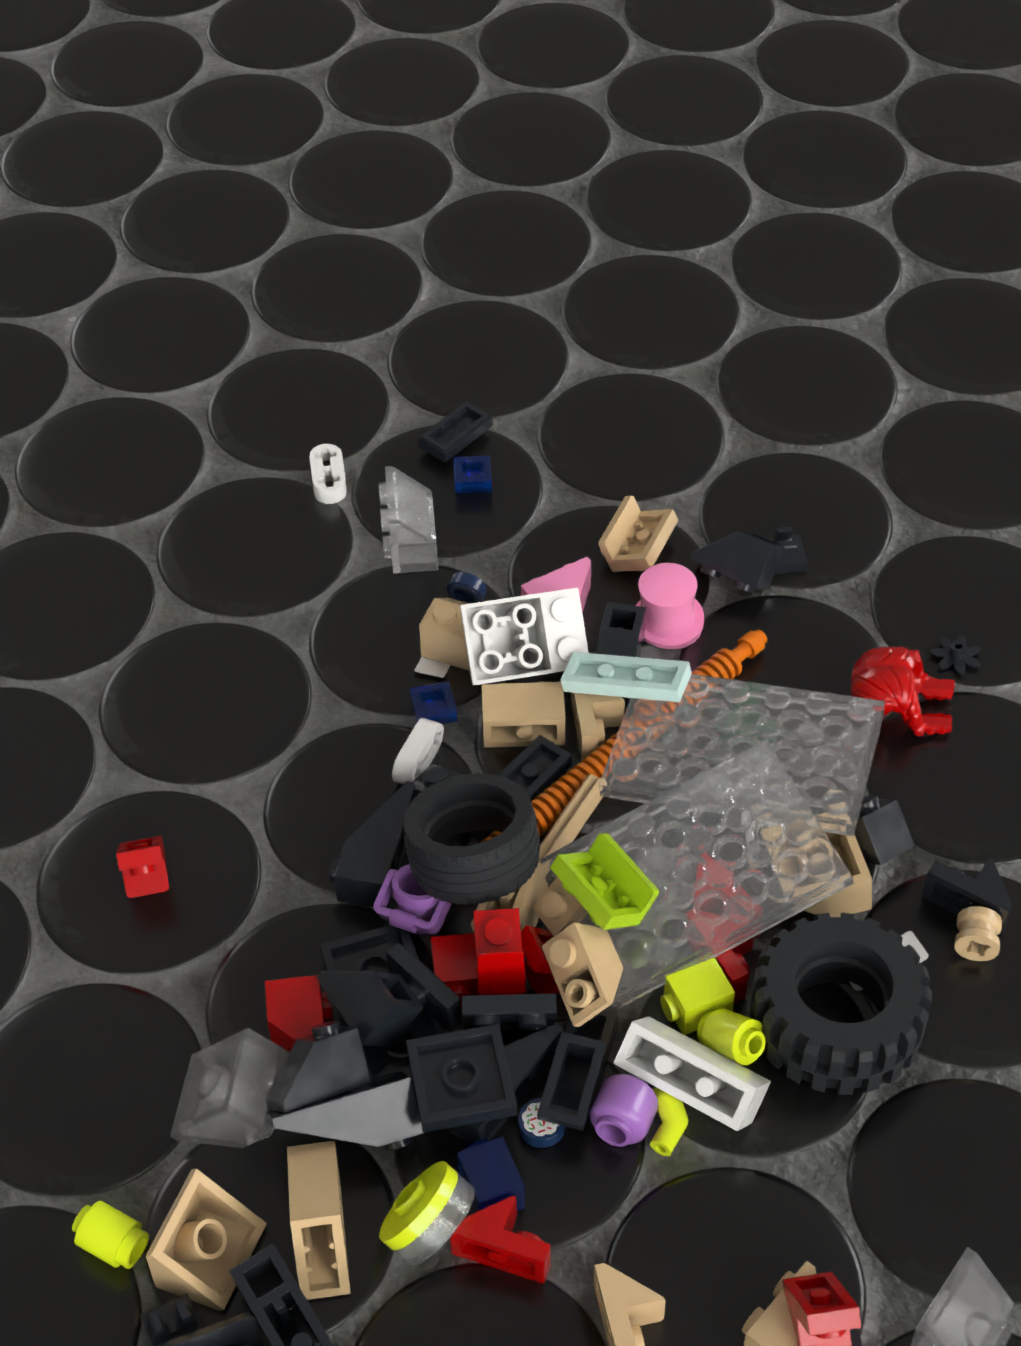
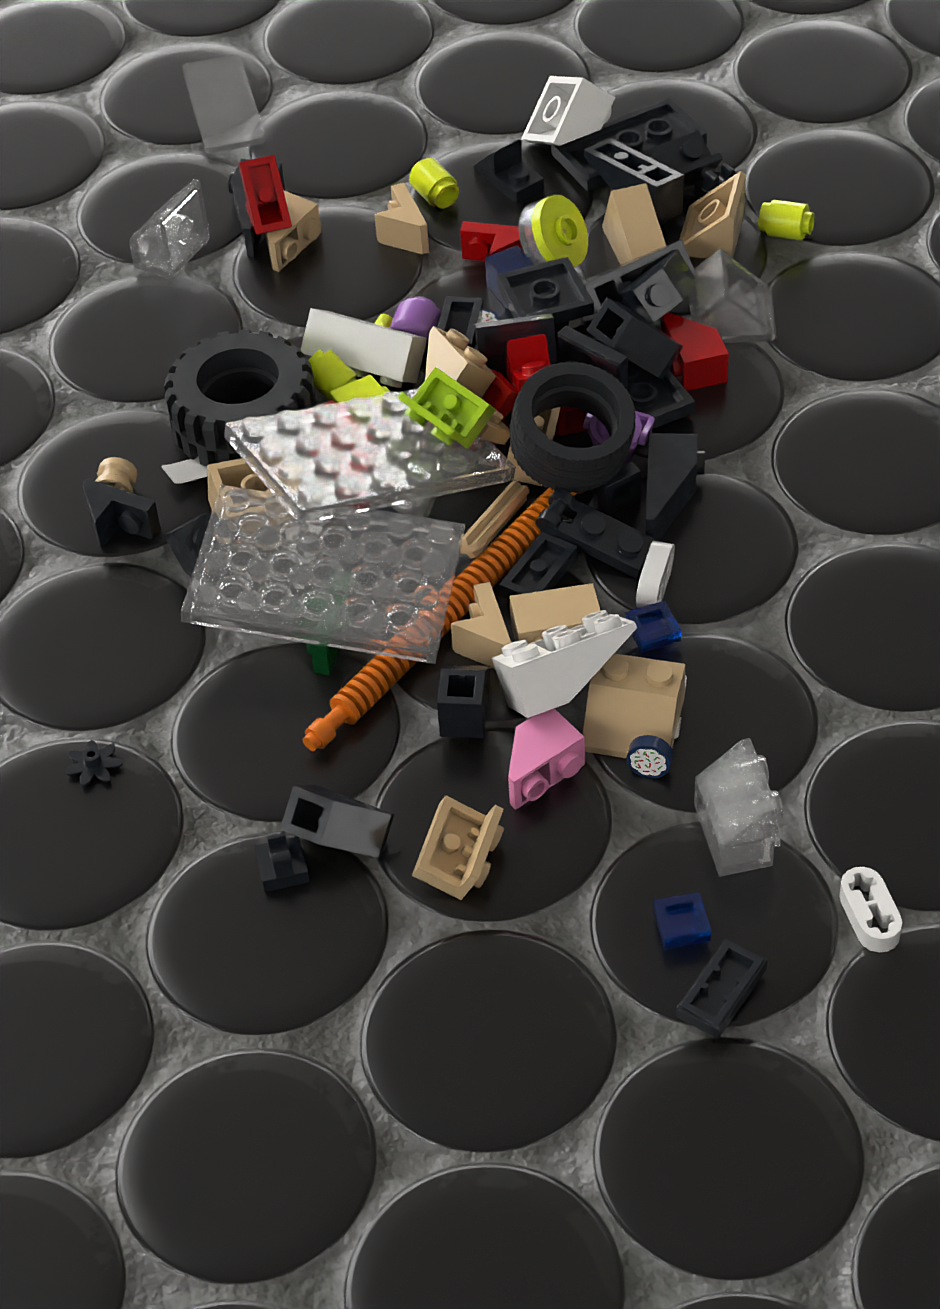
camera: 175 degrees right, 0 degrees up
red slope [116,835,169,898] -> none
light aqua plate [560,652,692,702] -> none
bright pink piece [635,563,704,649] -> none
red hair [851,647,955,737] -> none

